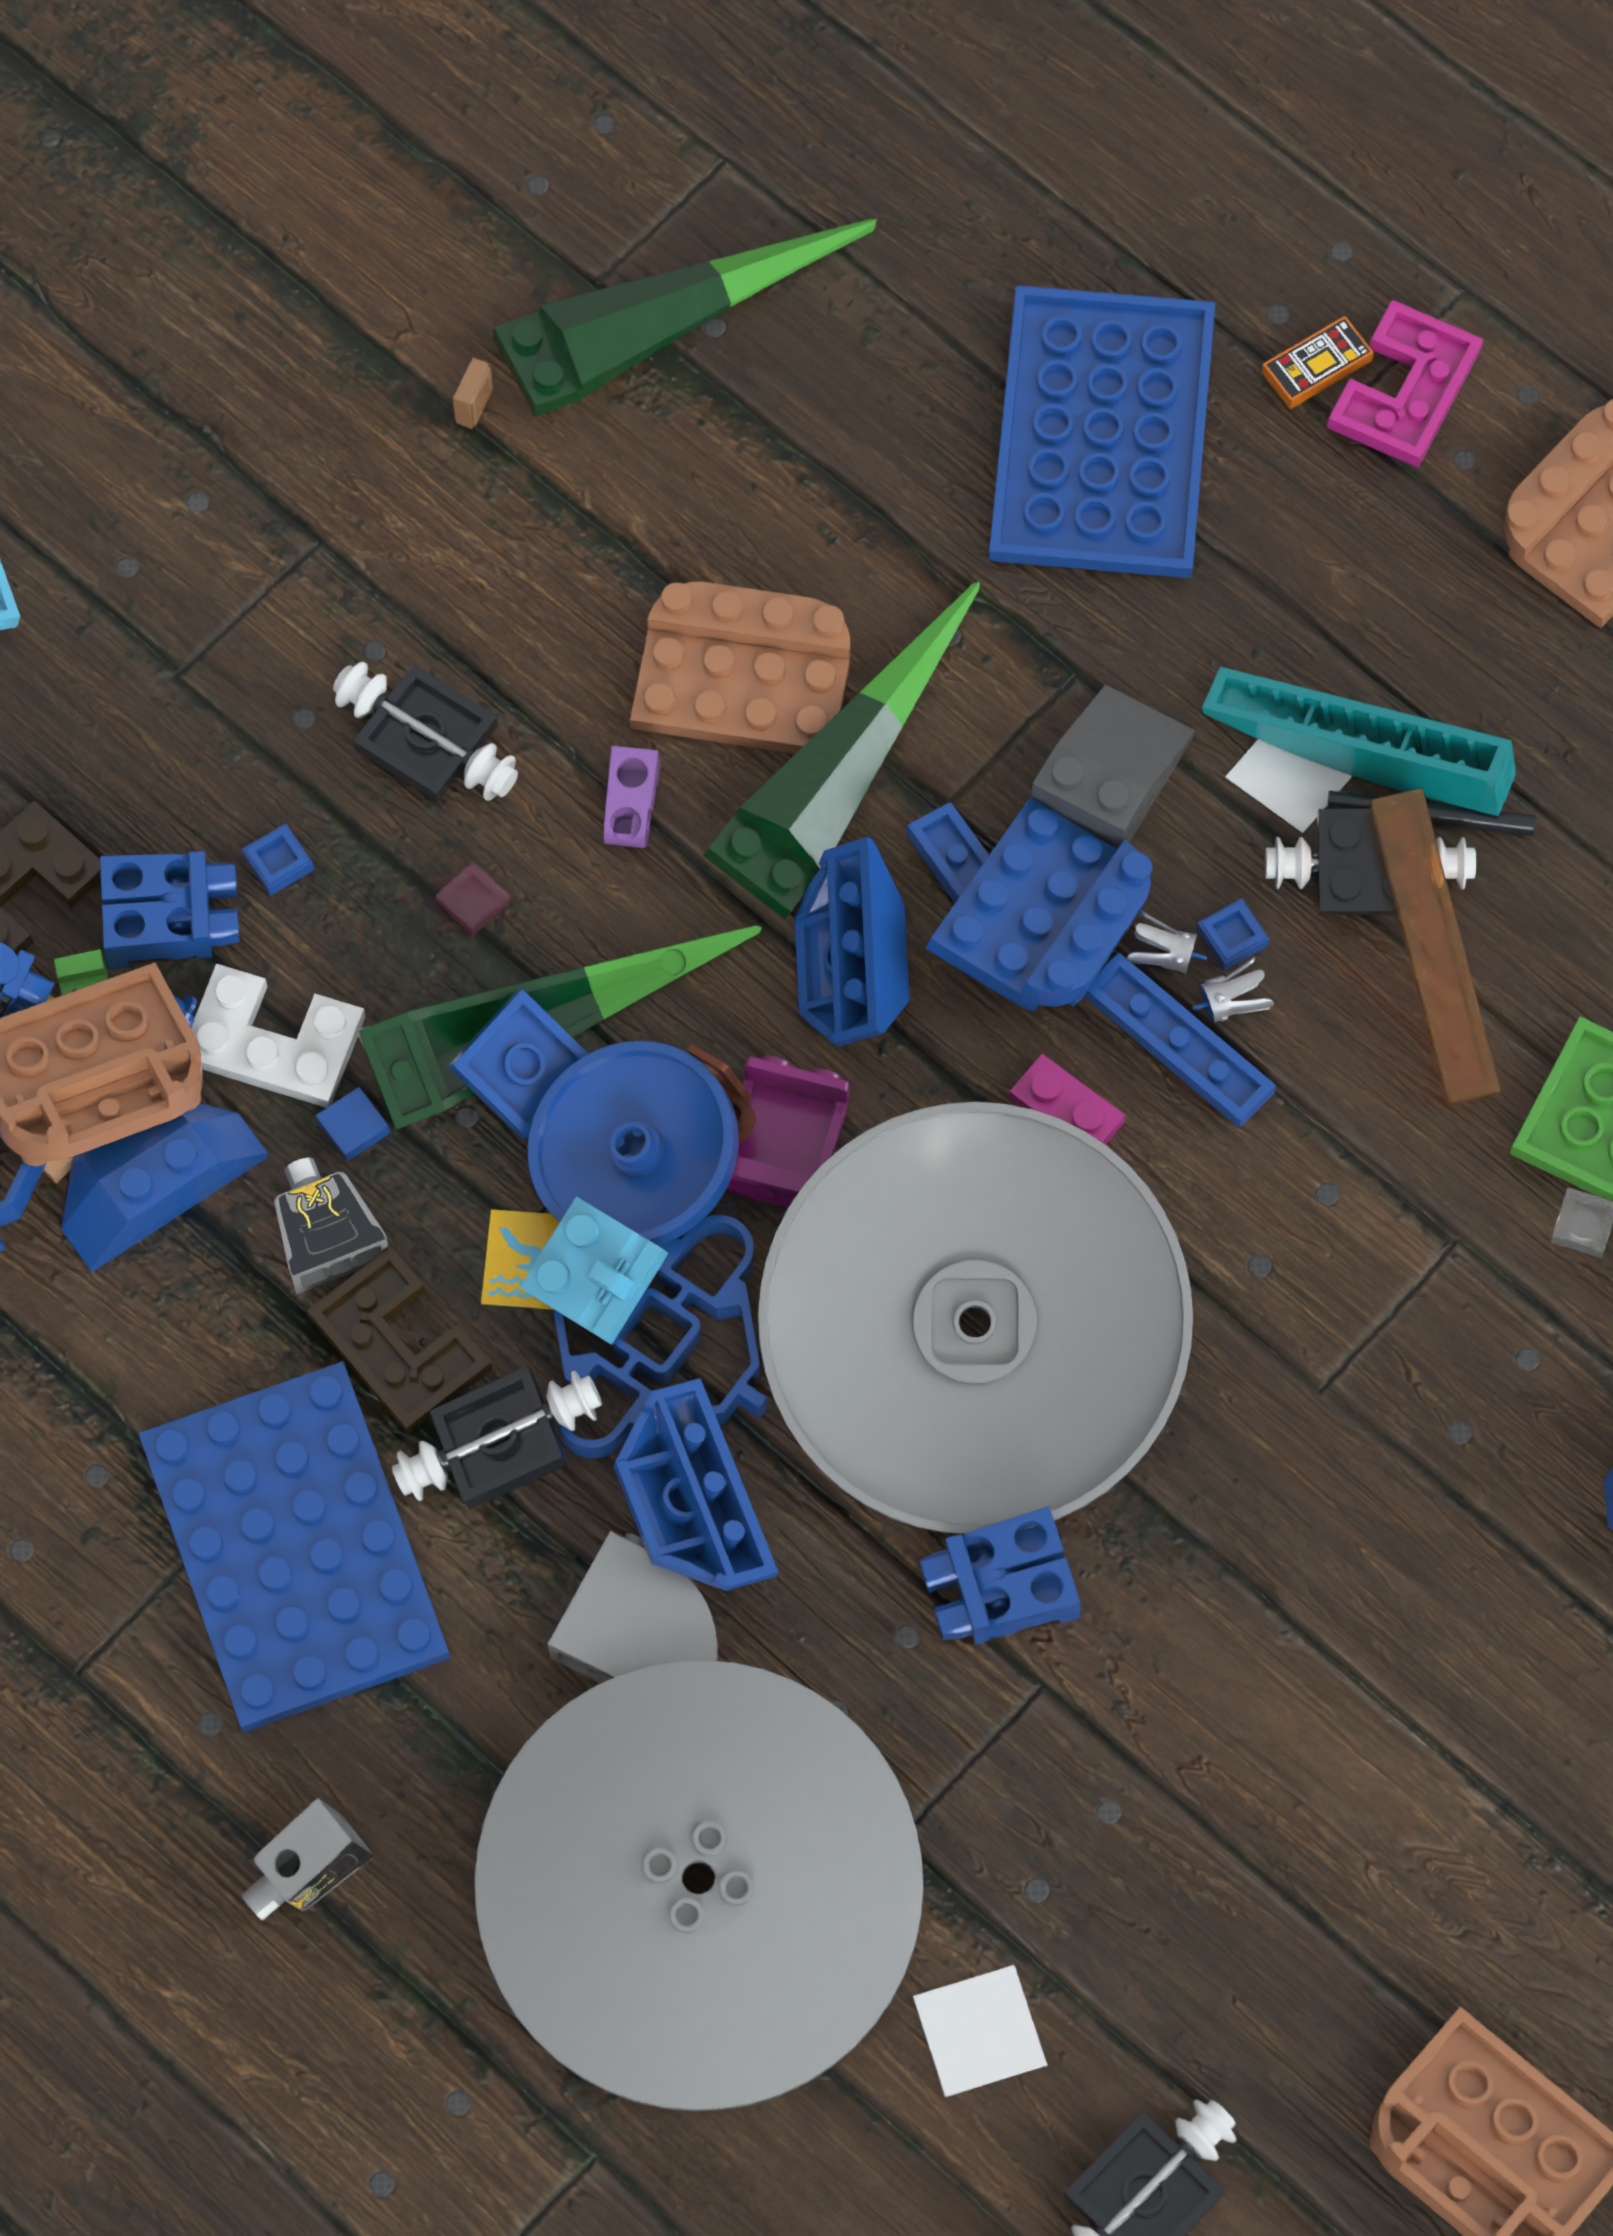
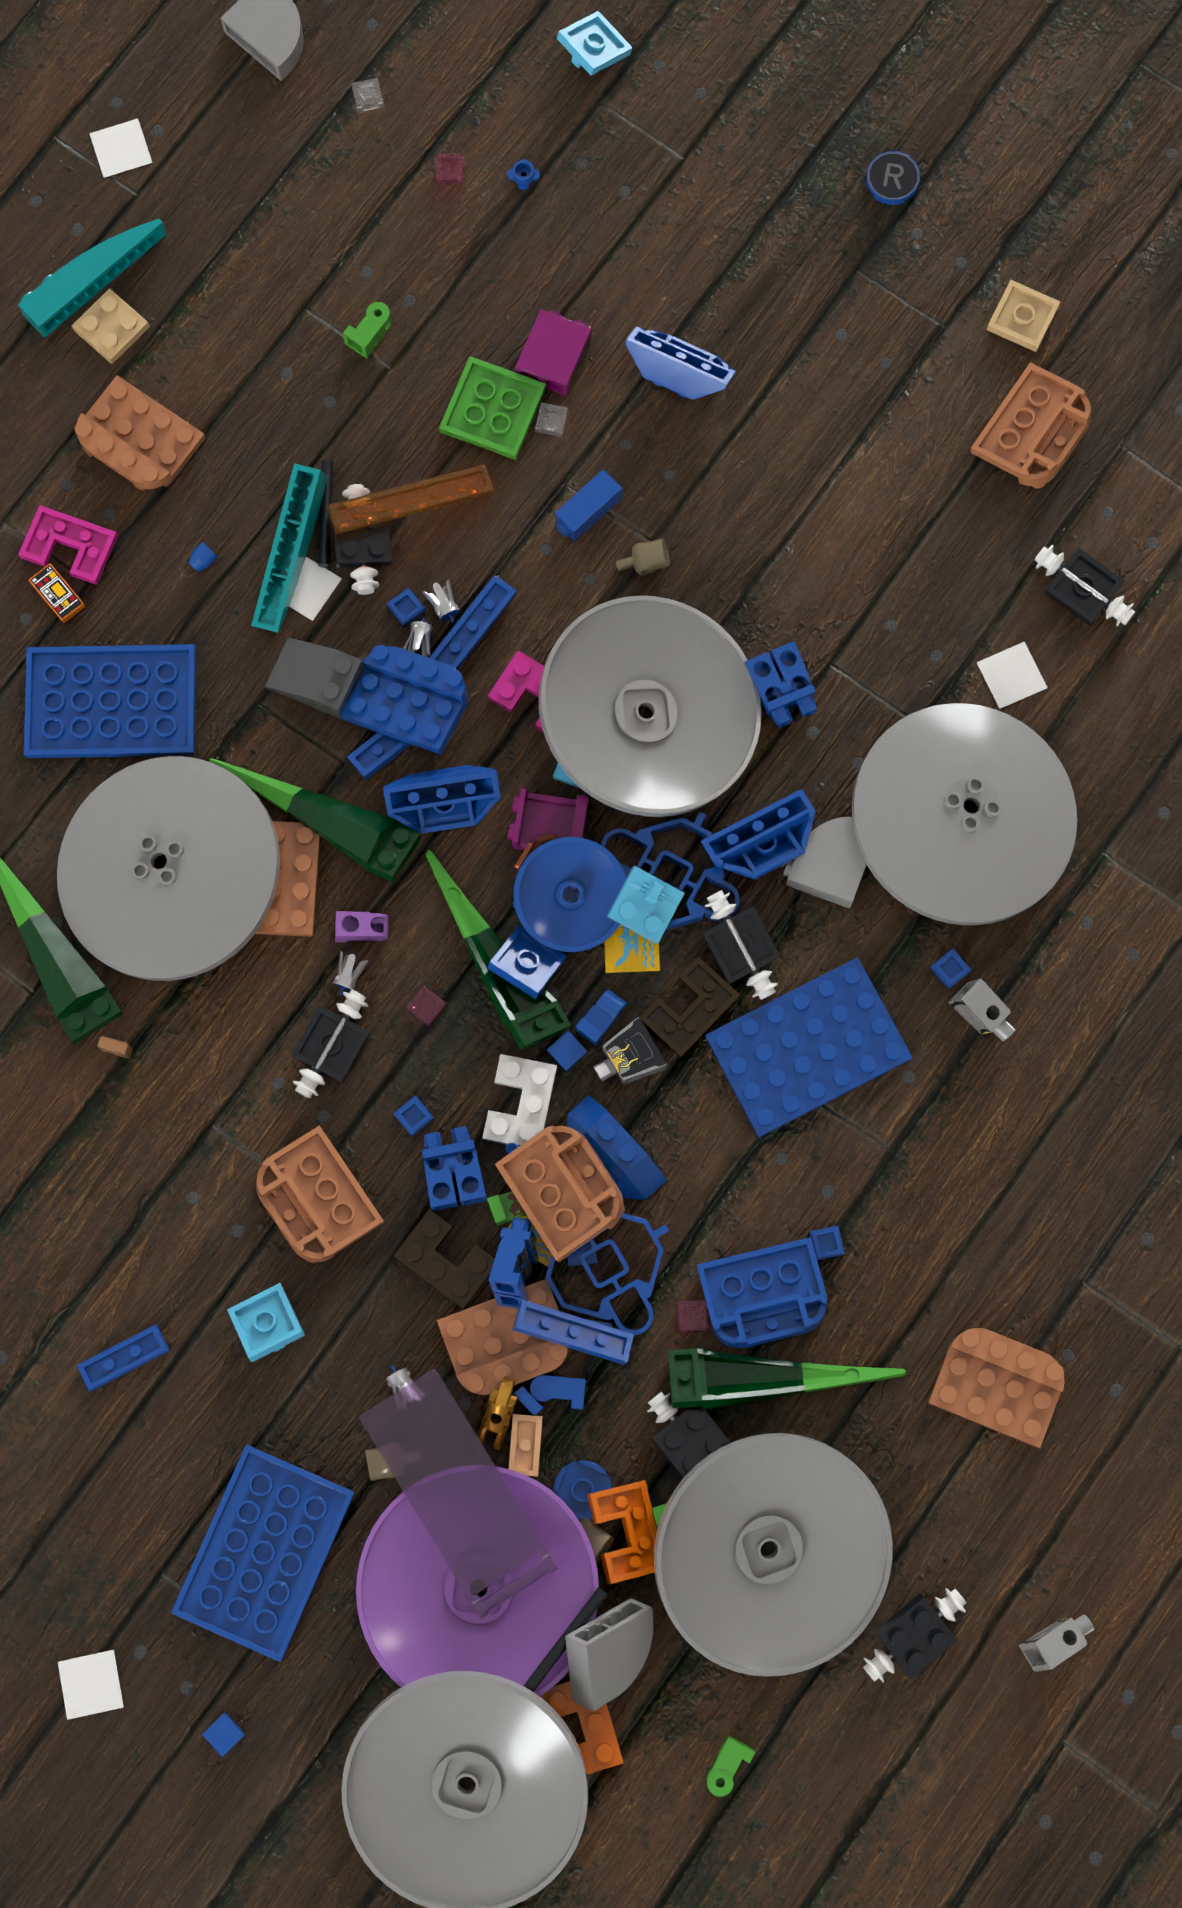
camera: 95 degrees left, 10 degrees up
none -> light grey dish [57,756,280,981]
none -> blue hose [188,542,218,572]
none -> nougat plate [256,1125,384,1263]
none -> flat silver piece [333,950,368,996]
none -> blue brick [555,470,622,542]
none -> blue leg [575,989,627,1047]
none -> dark tan piece [616,538,670,575]
none -> blue tile [930,949,971,990]

